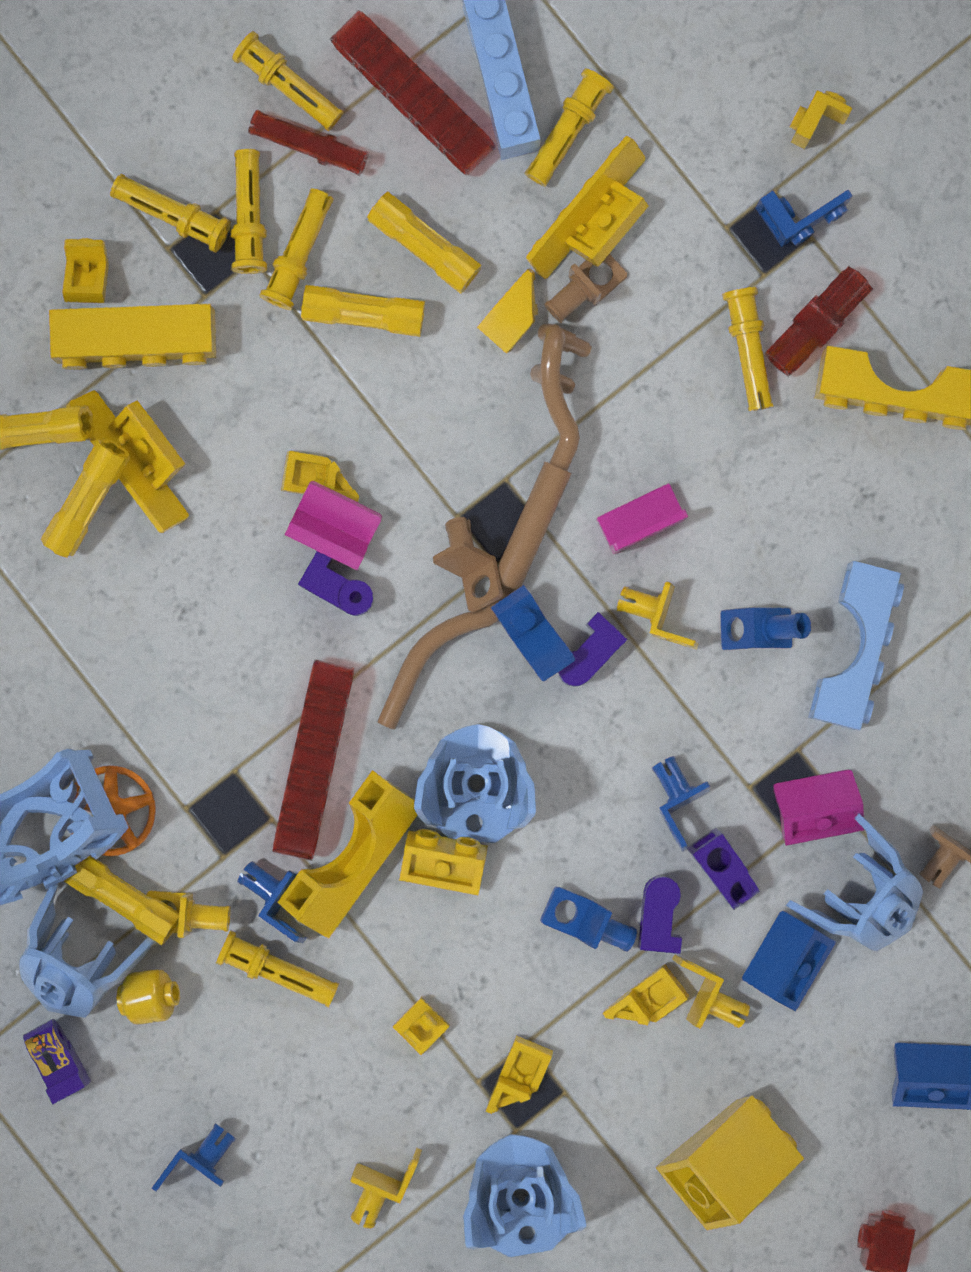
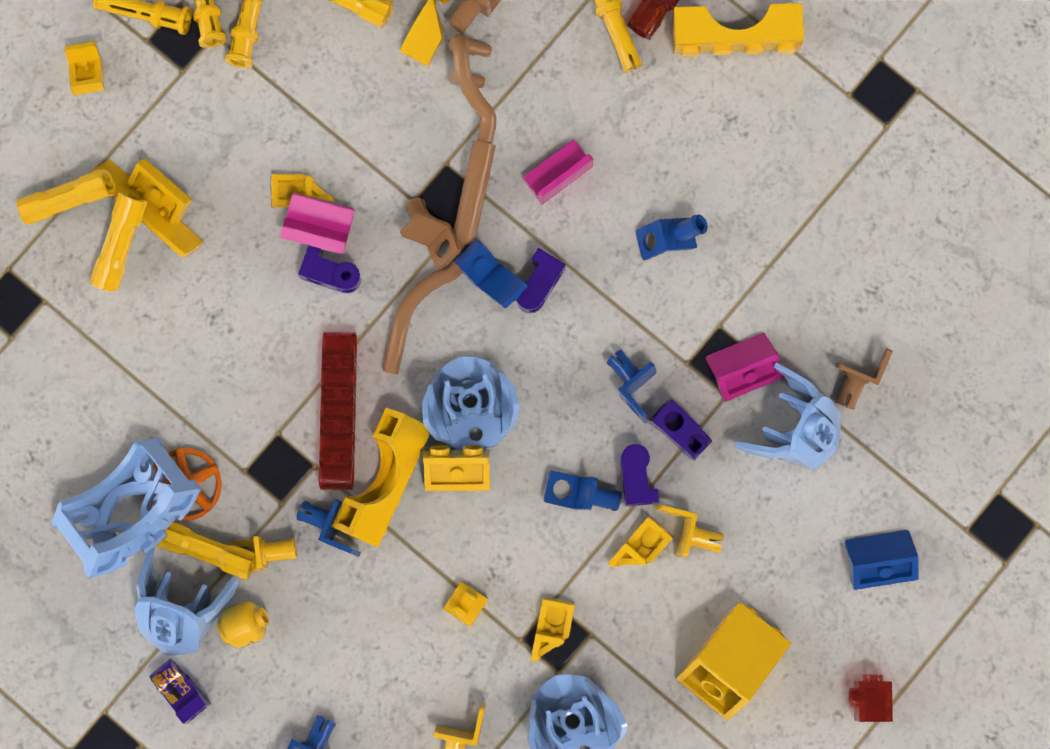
camera: 10 degrees left, 5 degrees down
yellow brick [49,304,217,370] -> none
yellow pin [216,930,339,1008] -> none
yellow axle [301,285,425,337] -> none
yellow bracket [617,581,699,650] -> none
blue panel [742,911,836,1012] -> none
light blue arch [808,561,904,730] -> none

